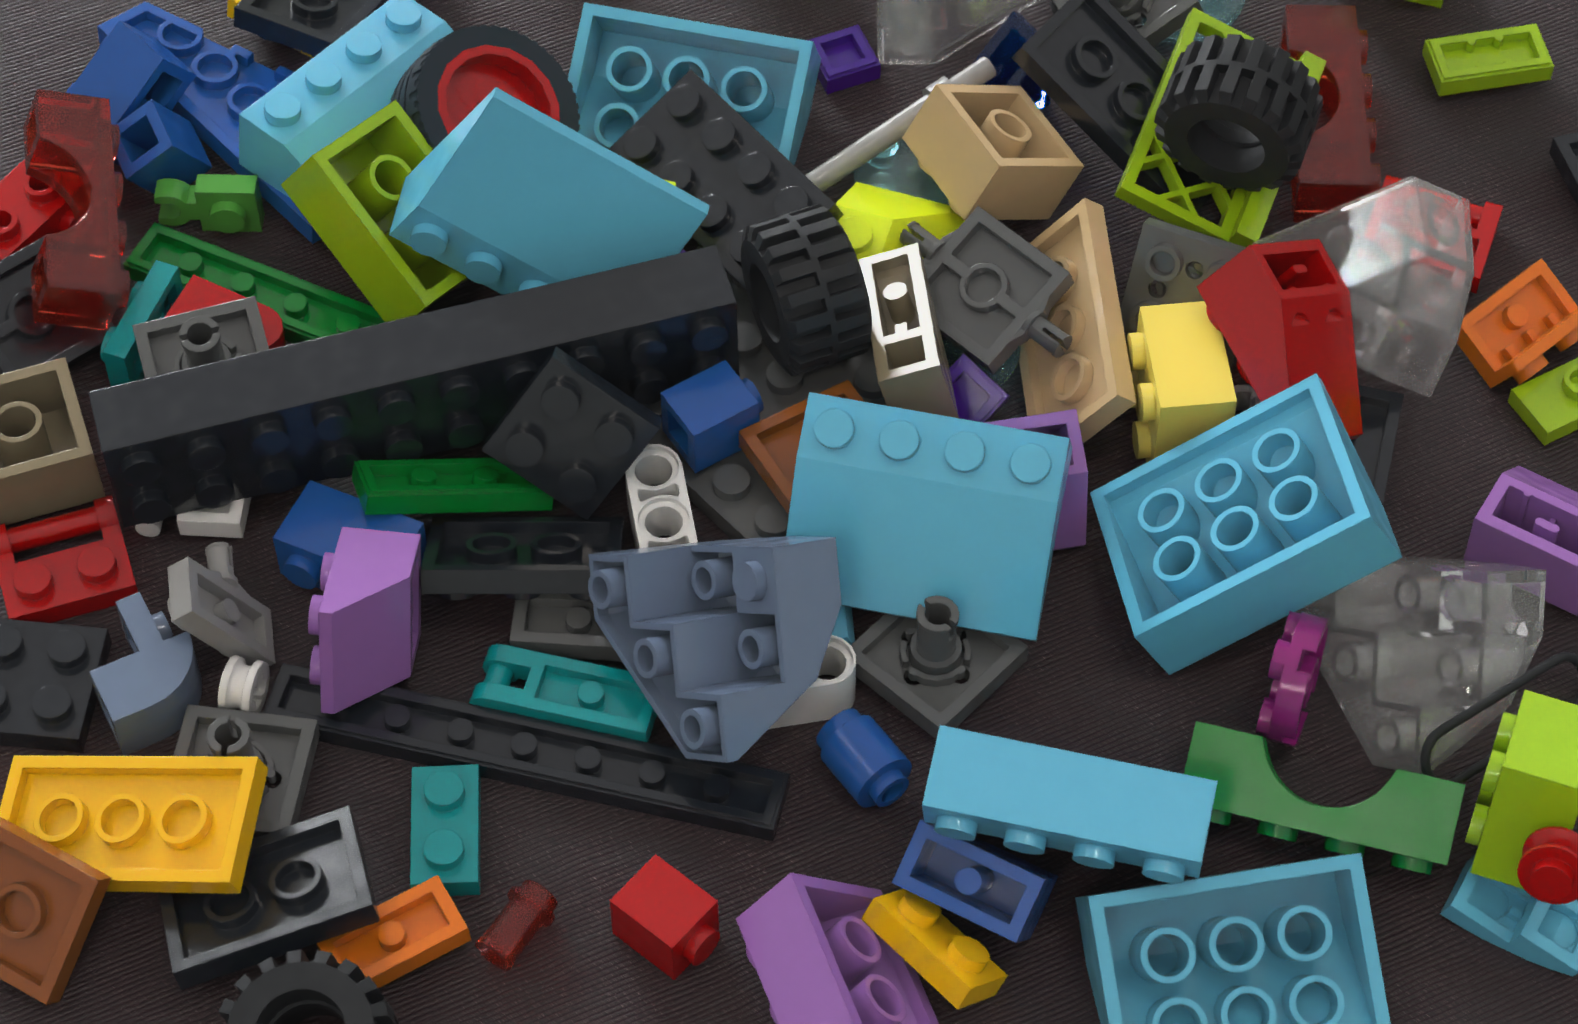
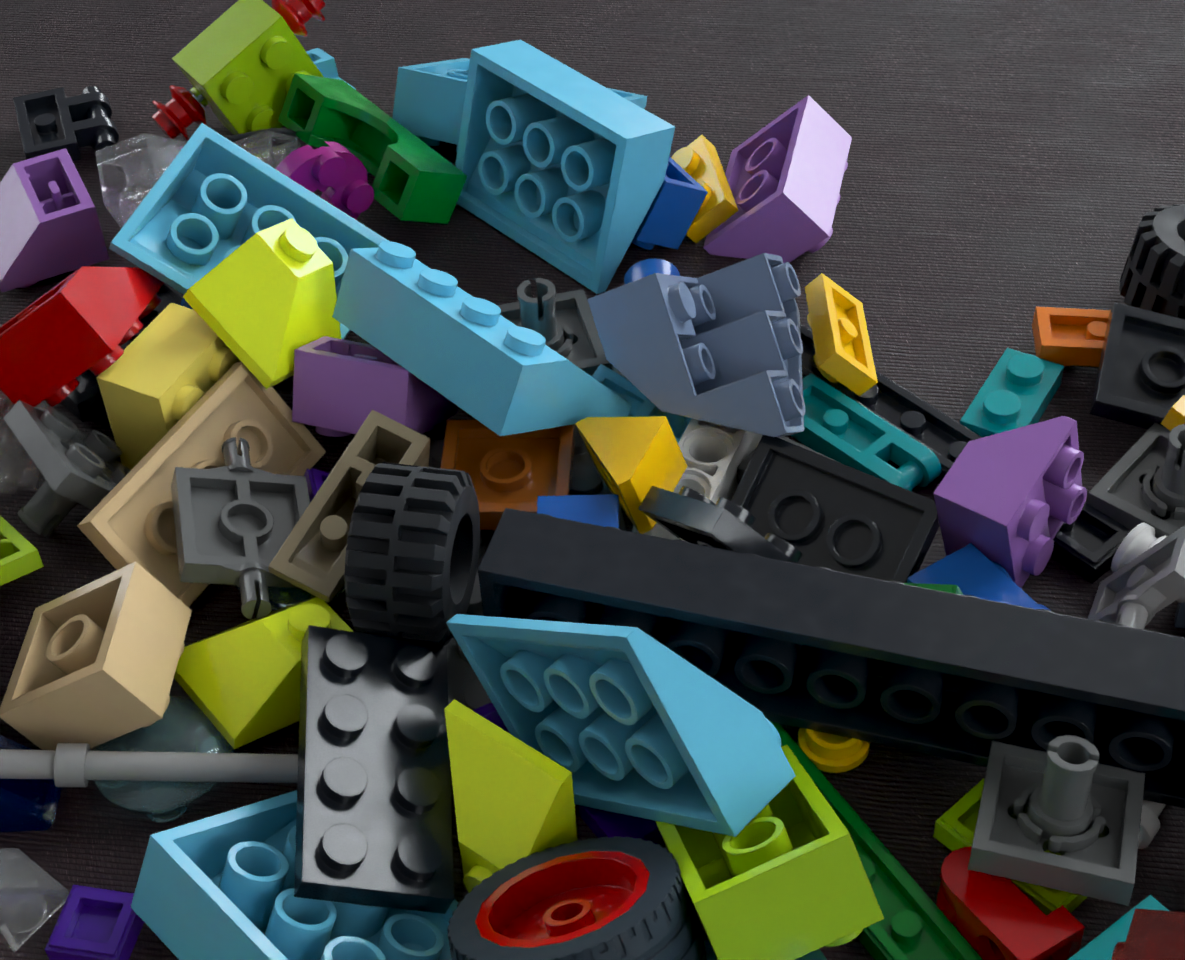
camera: 145 degrees left, 10 degrees down
clear red pin [475,880,558,971] -> none
red brick [609,854,720,980] -> none
none -> neon yellow slope [183,218,341,389]
none -> yellow slope [575,416,687,534]
none -> yellow plate [805,273,878,396]

